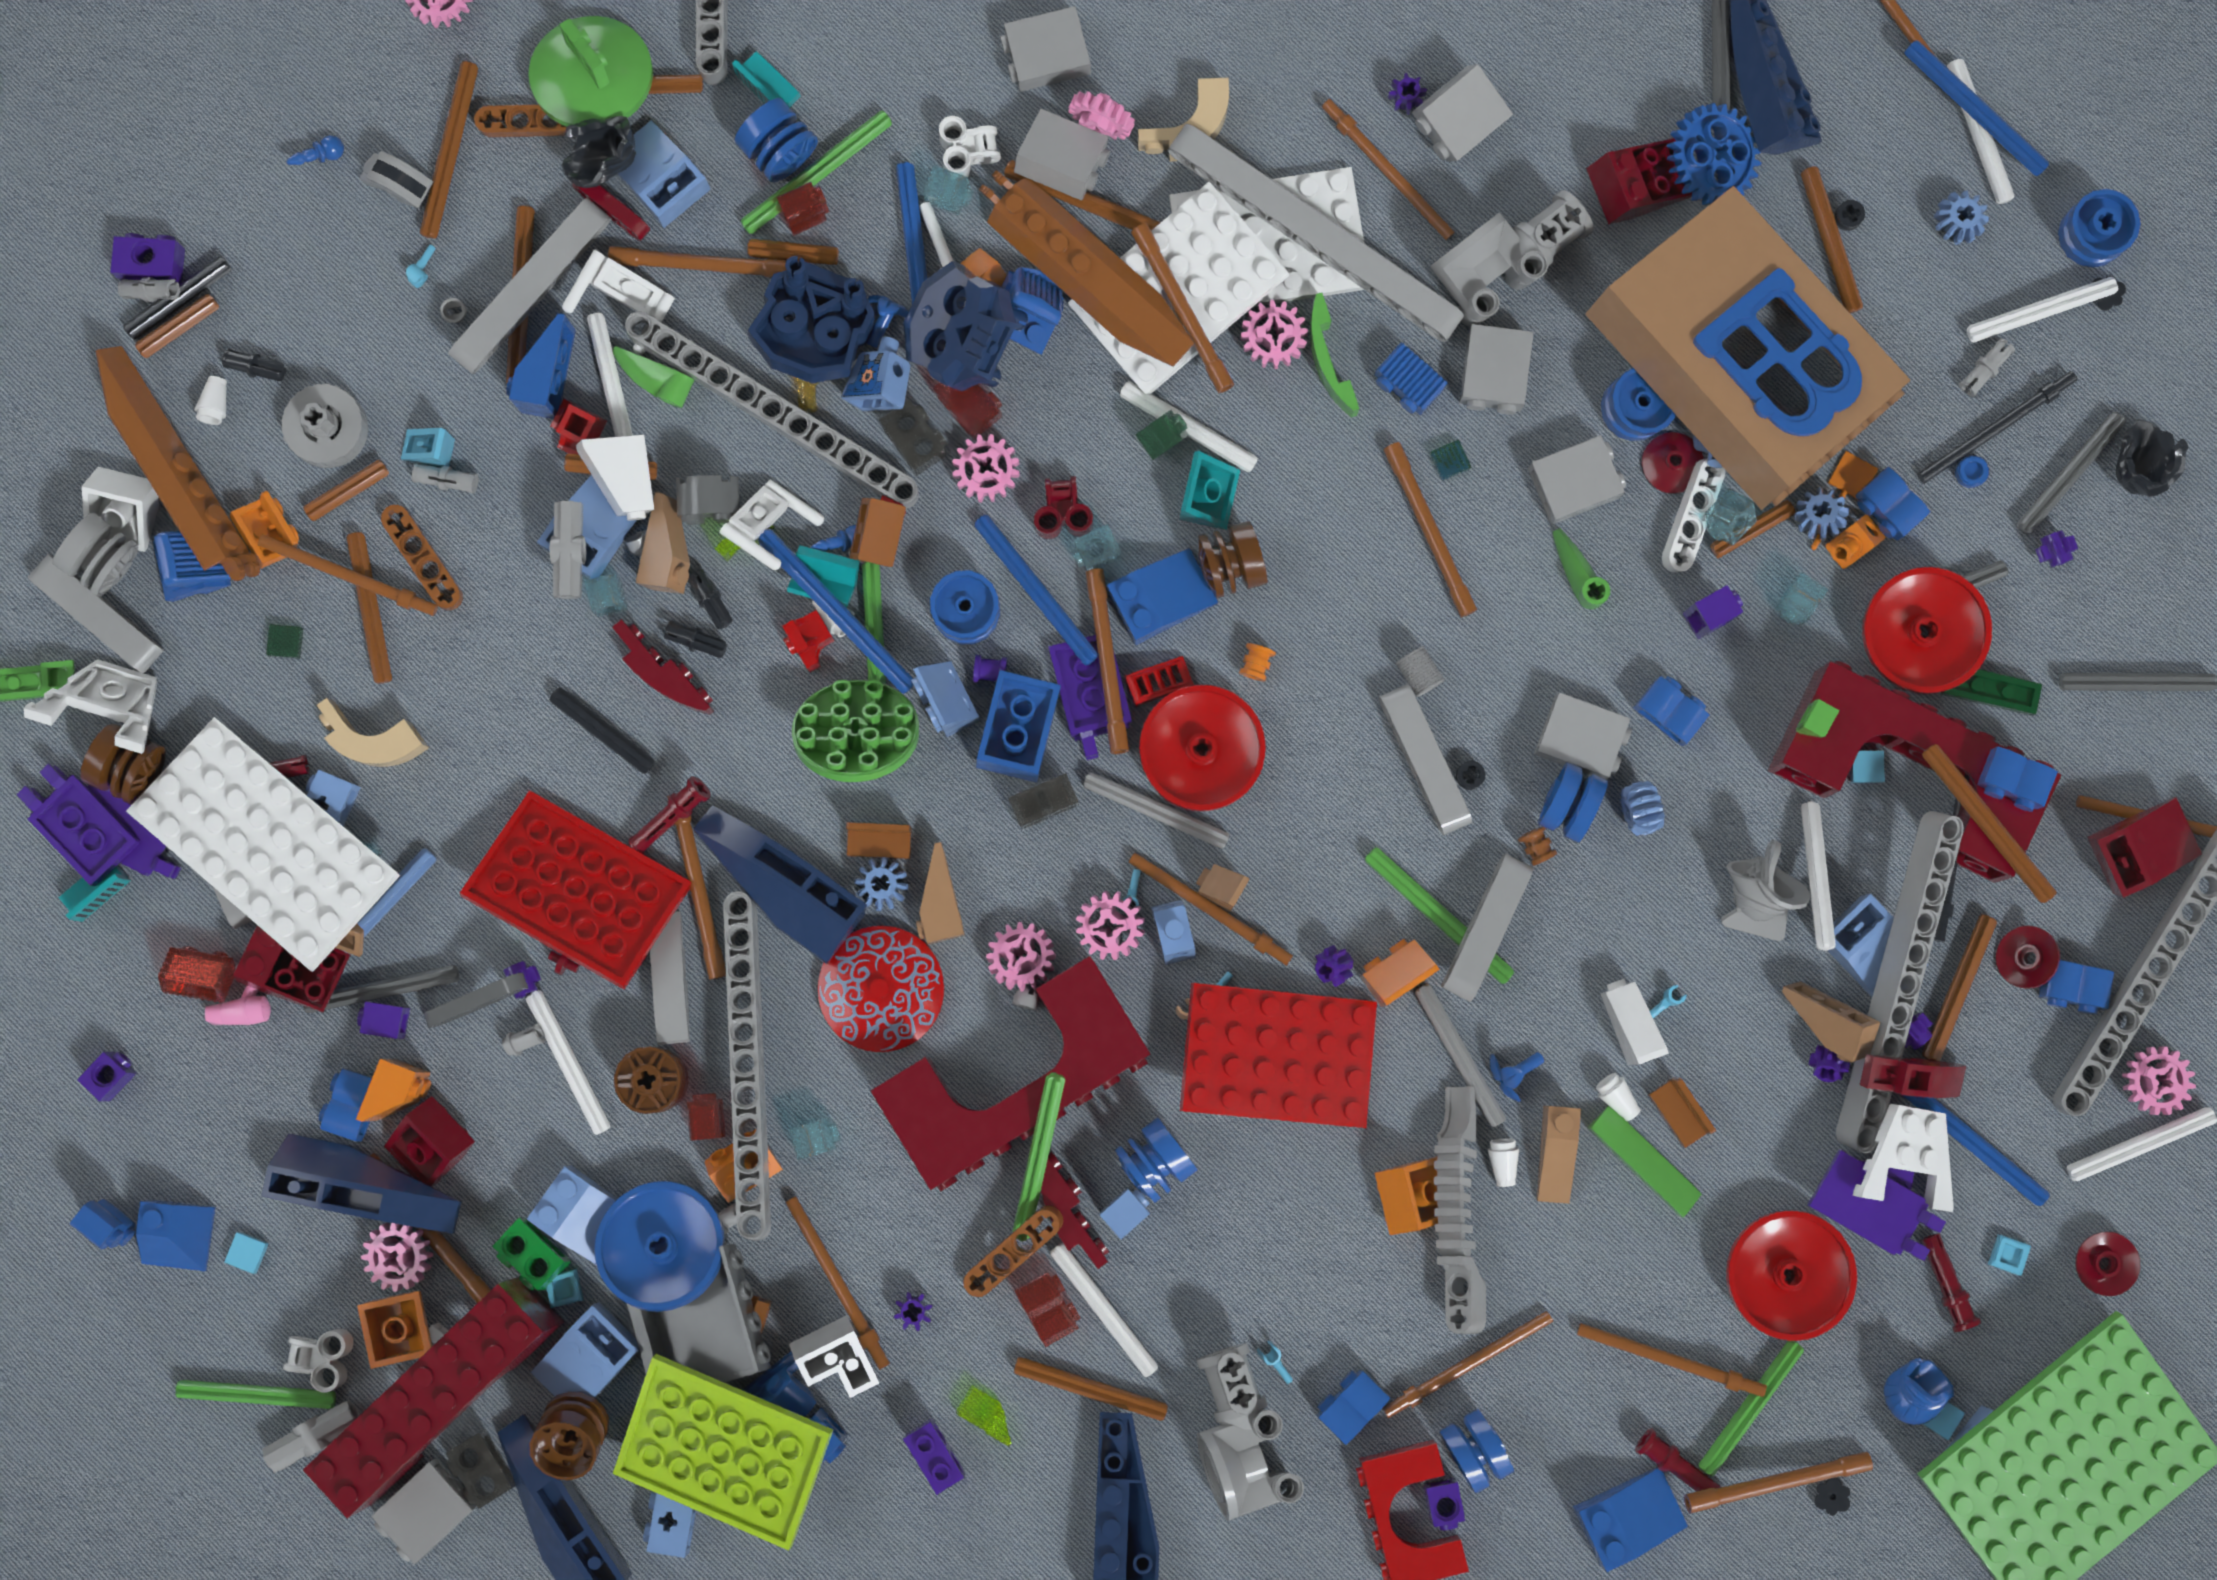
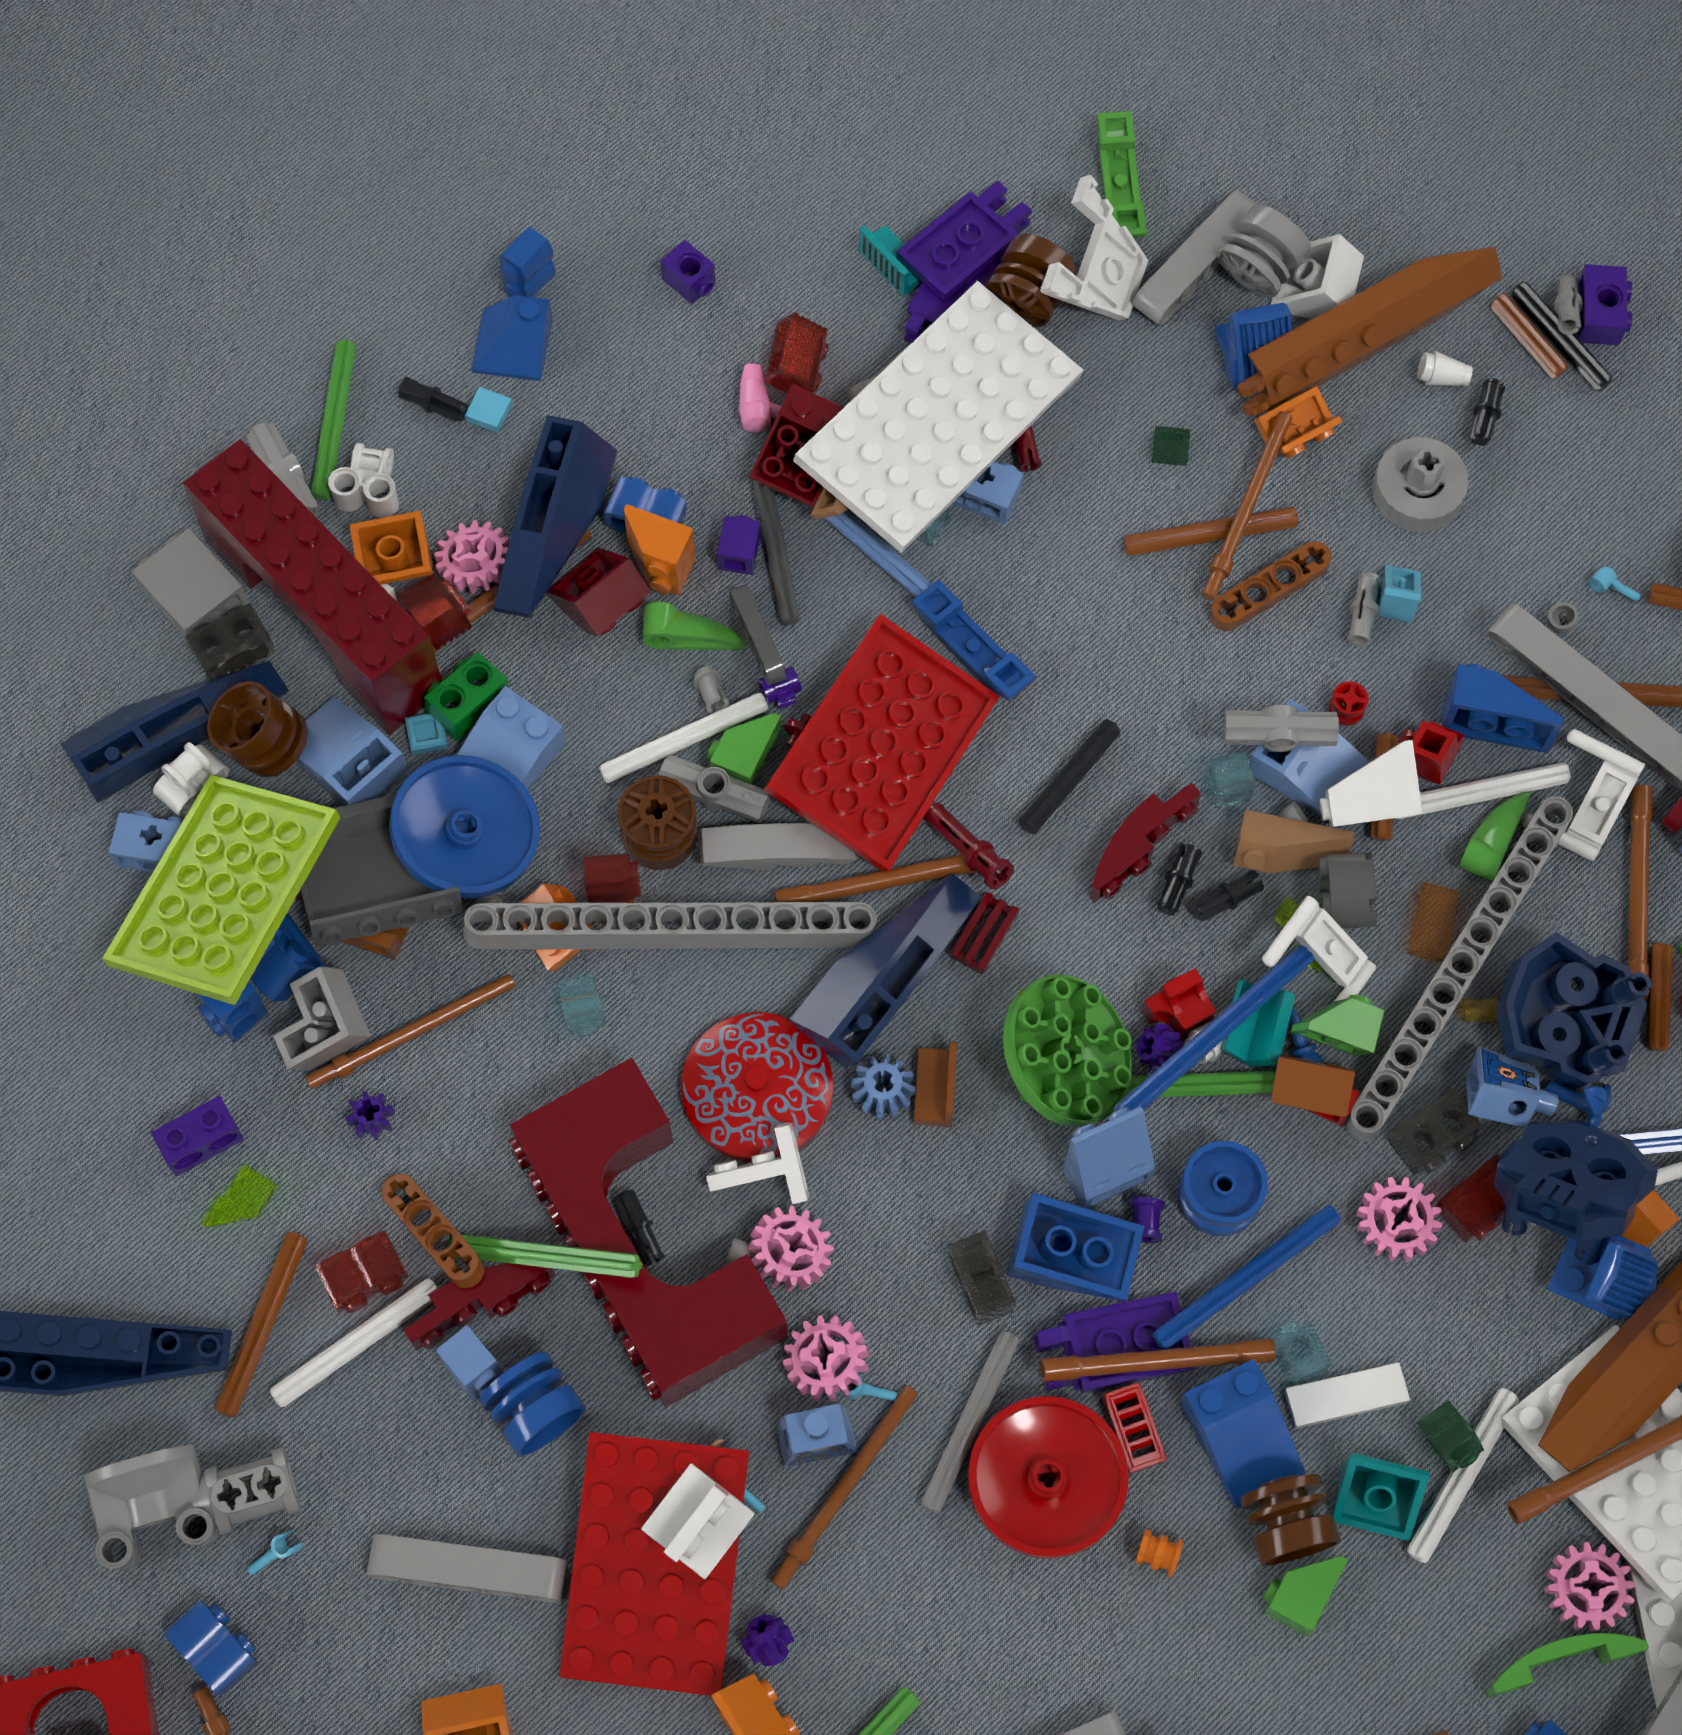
camera: 90 degrees right, 15 degrees down
dark orange axle [303,460,389,521] -> none
tan arch [317,698,429,767] -> none
medium nougat slope [916,842,965,945] -> none
dark red piece [1034,476,1093,539] -> none
medium nougat slope [1196,864,1250,912] -> none
none -> white piece [153,742,230,818]
none -> light grey beam [366,1534,567,1603]
none -> black axle [398,377,468,421]
none -> clear red brick [398,573,472,650]
none -> black axle [614,1189,665,1267]
none -> white bracket [641,1463,755,1579]
none -> bright green piece [643,602,746,650]
none -> light grey piece [659,754,772,824]
none -> white bracket [706,1122,810,1204]
none -> bright green slope [707,713,781,785]
none -> blue slope [912,579,1036,701]
none -> dark red tile [950,892,1019,975]
none -> dark purple gear [1136,1023,1183,1071]
none -> bright green slope [1263,1556,1348,1637]
none -> white tile [1284,1362,1410,1429]
none -> bright green slope [1291,995,1384,1056]
none -> red wheel [1329,681,1369,726]
none -> clear orange tile [1407,882,1460,963]

